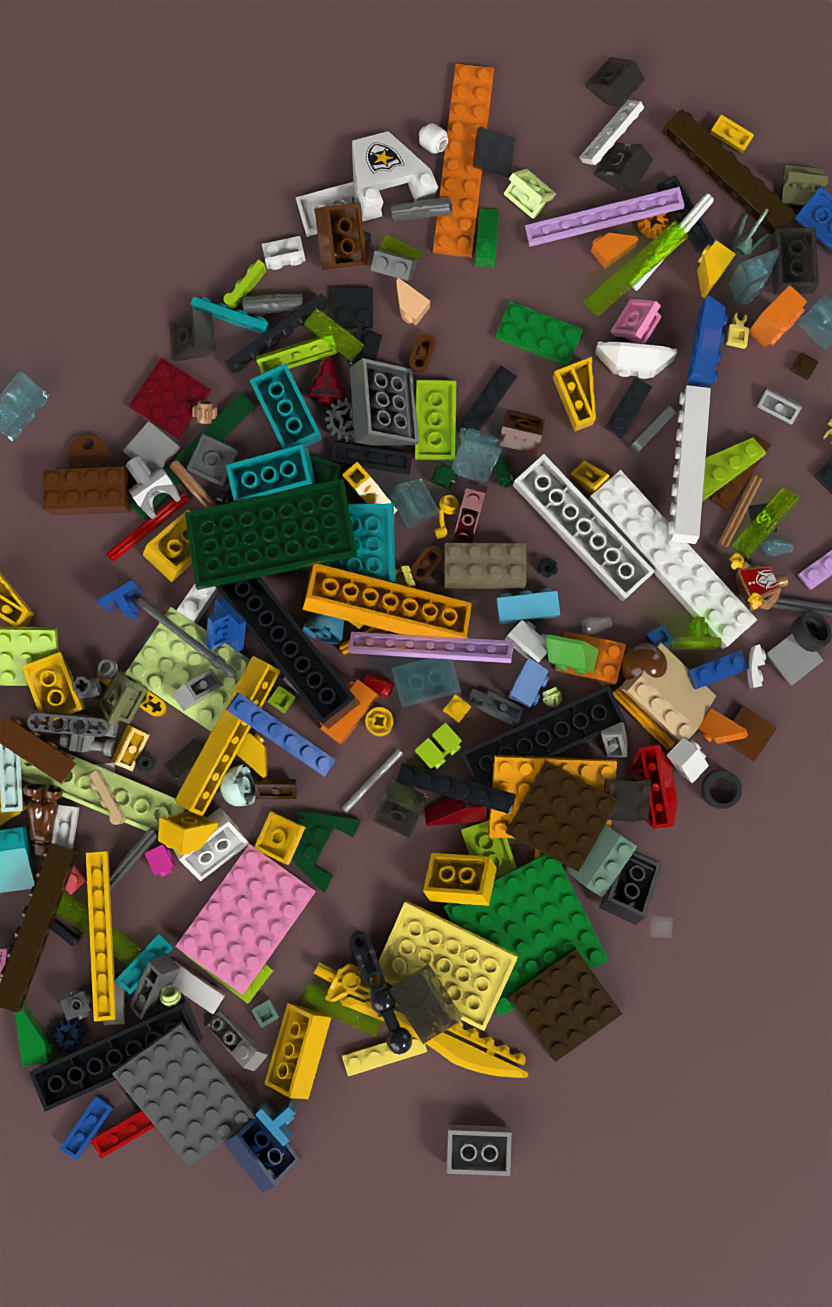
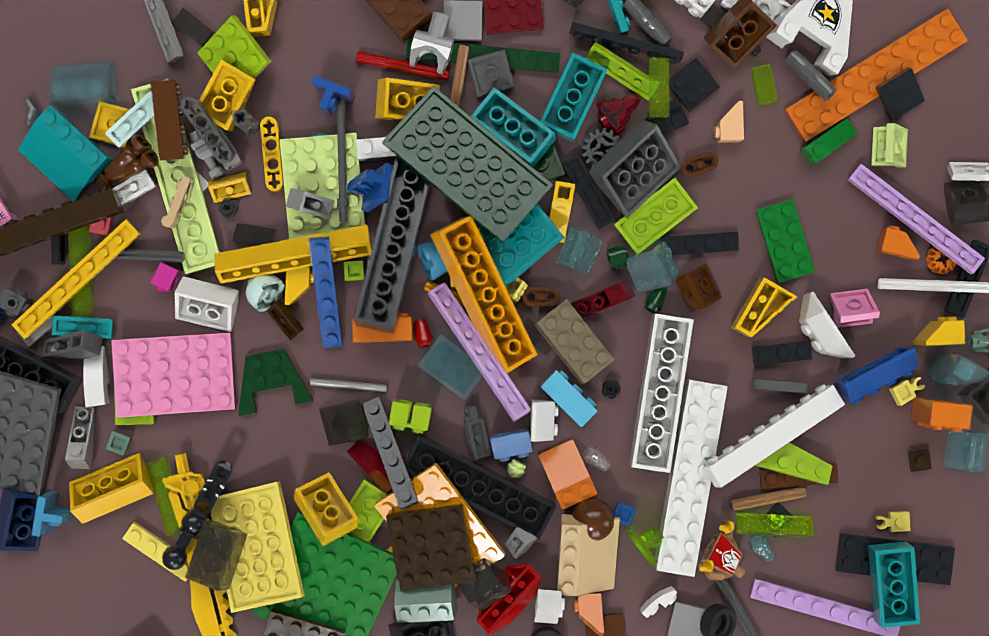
camera: 55 degrees right, 5 degrees up
light grey plate [97,659,118,679] -> none
olive bracket [99,670,148,725] -> none
yellow slope [158,811,218,855] -> none
yellowish green plate [160,985,181,1008] -> none
medium nougat gear [192,400,217,424] -> none
black plate [216,490,233,505] -> none
yellow tile [254,811,306,865] -> none
yellow wheel [365,707,394,736] -> none
brick [371,248,418,281] -> none
white head [419,123,448,154] -> none
yellow hand [435,510,447,539] -> none
yellow plate [439,495,459,514] -> none
yellow brick [442,694,471,724] -> none
bright green slope [546,634,599,675] -> none
yellow slope [571,460,609,496] -> none
clear neon green plate [584,221,688,318] -> none
light orange axle [613,687,675,750] -> none
blue plate [688,650,749,690] -> none
light grey slope [757,387,802,425] -> none
none -> clear smoke tile [700,4,725,29]

